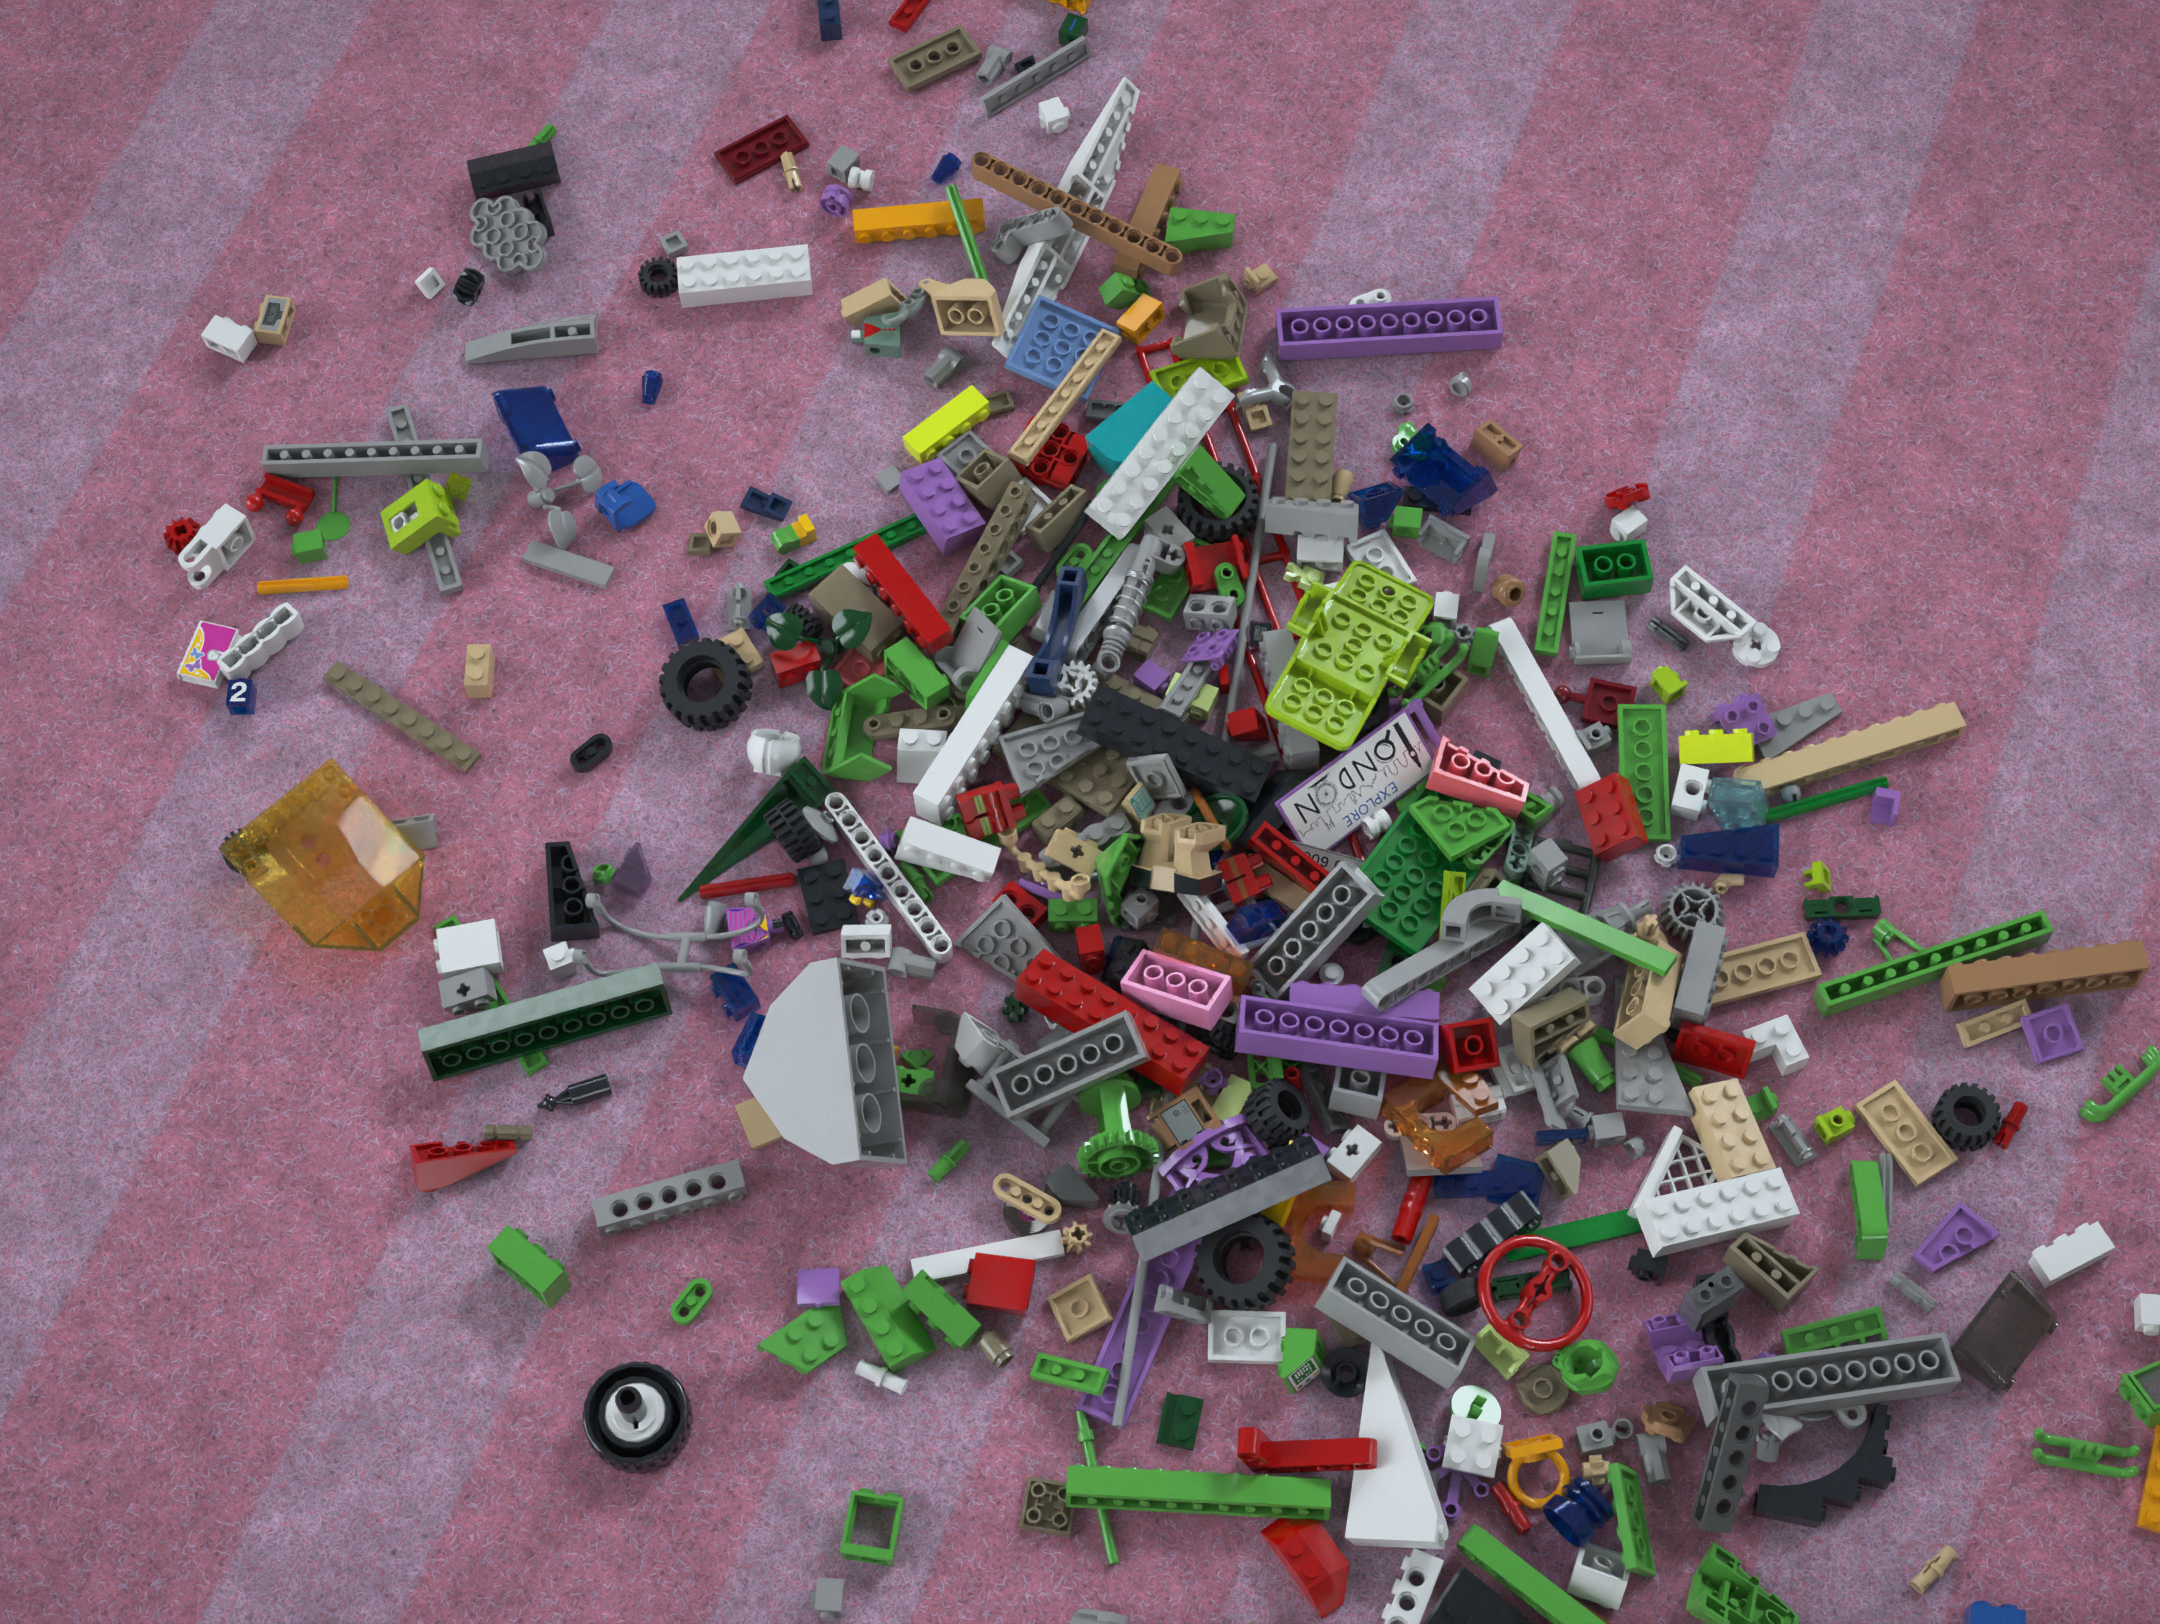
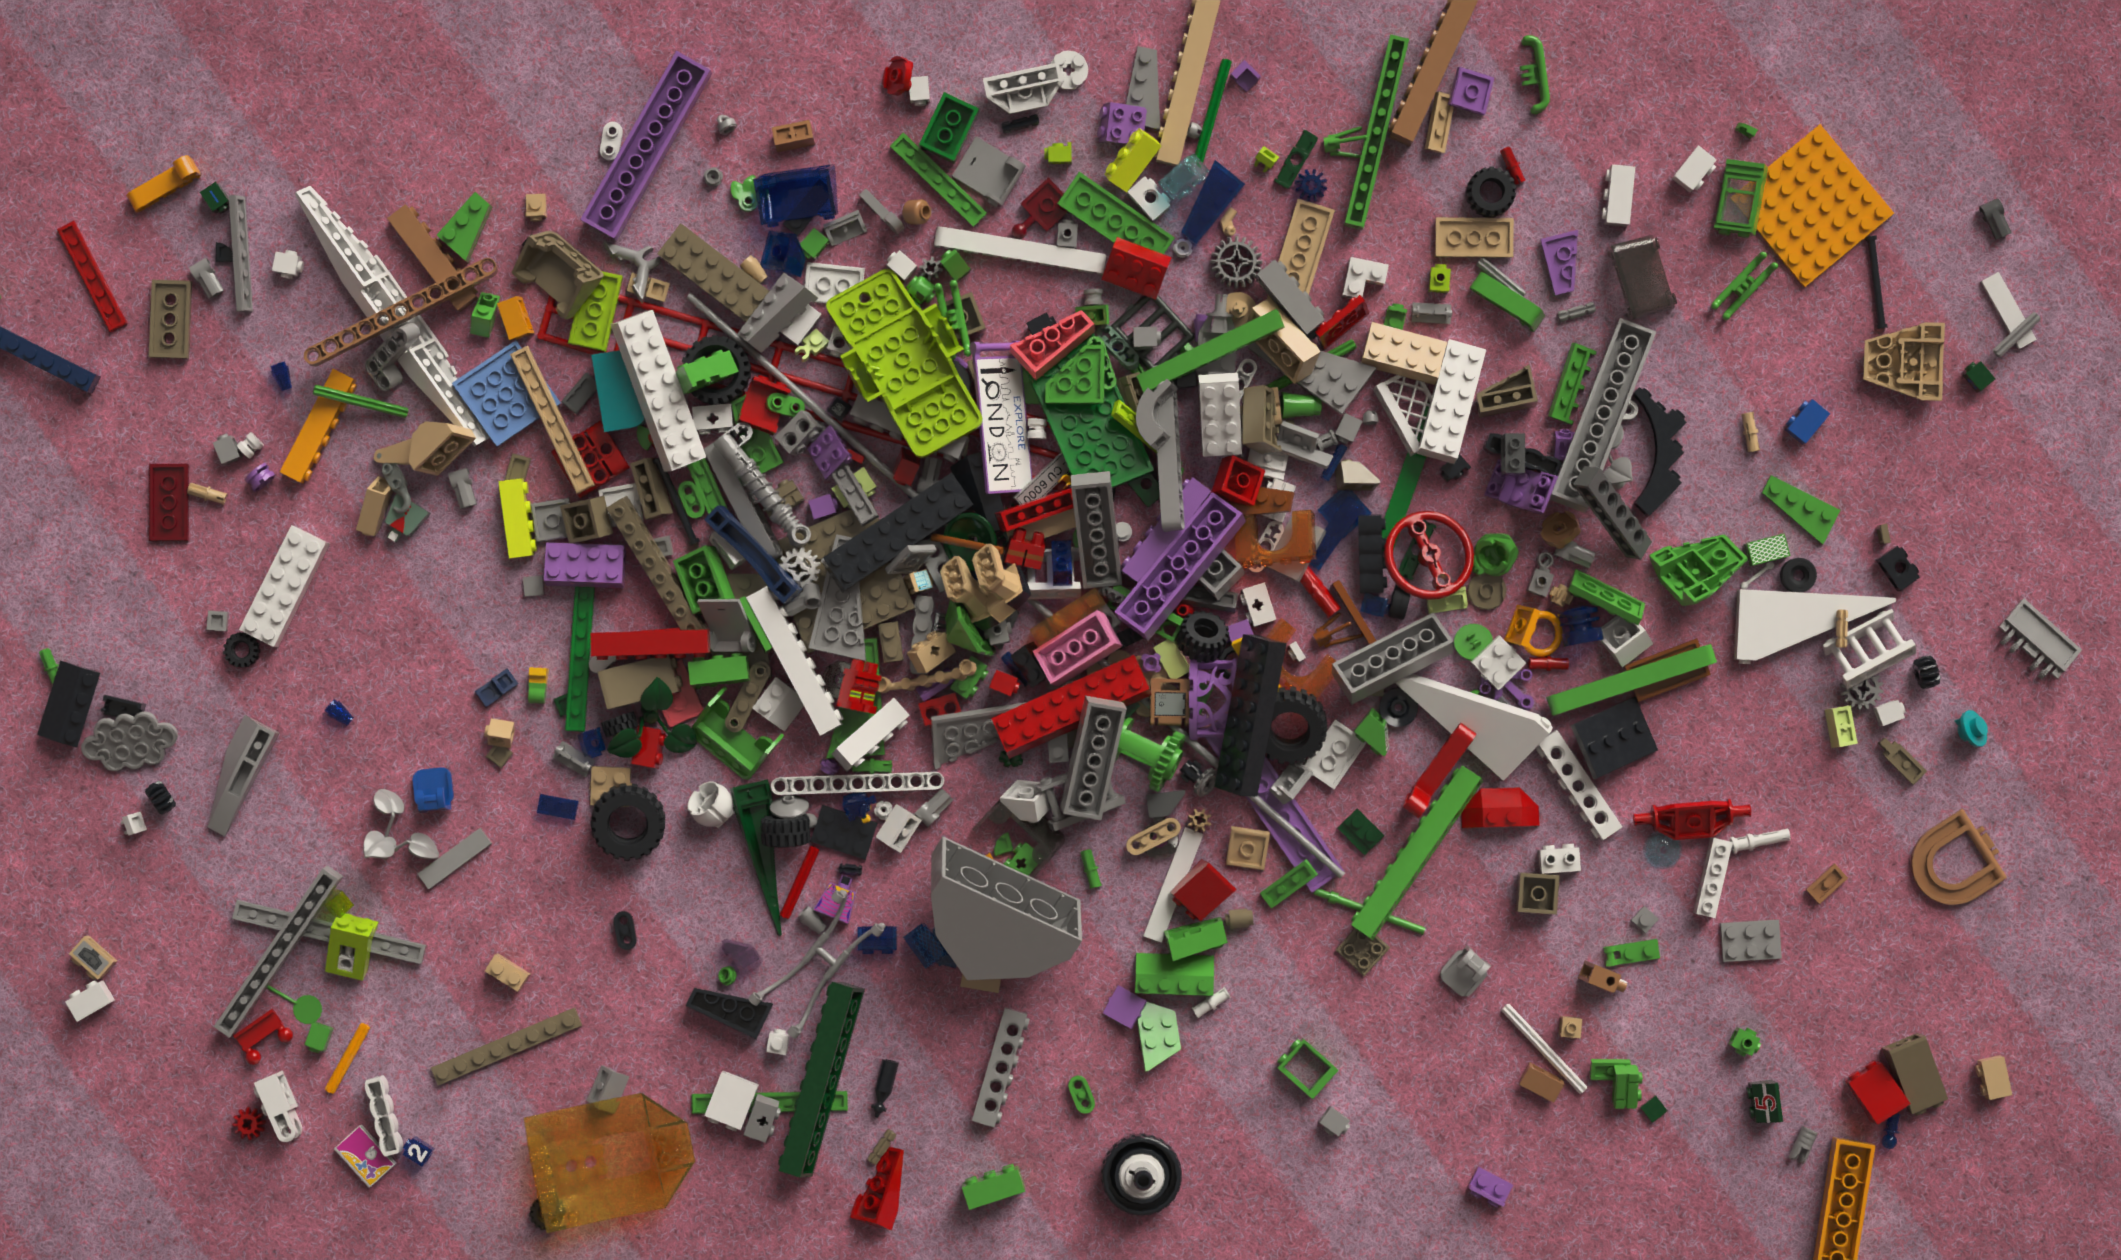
camera: 55 degrees left, 25 degrees up
clear blue windscreen [491,386,581,472] -> none

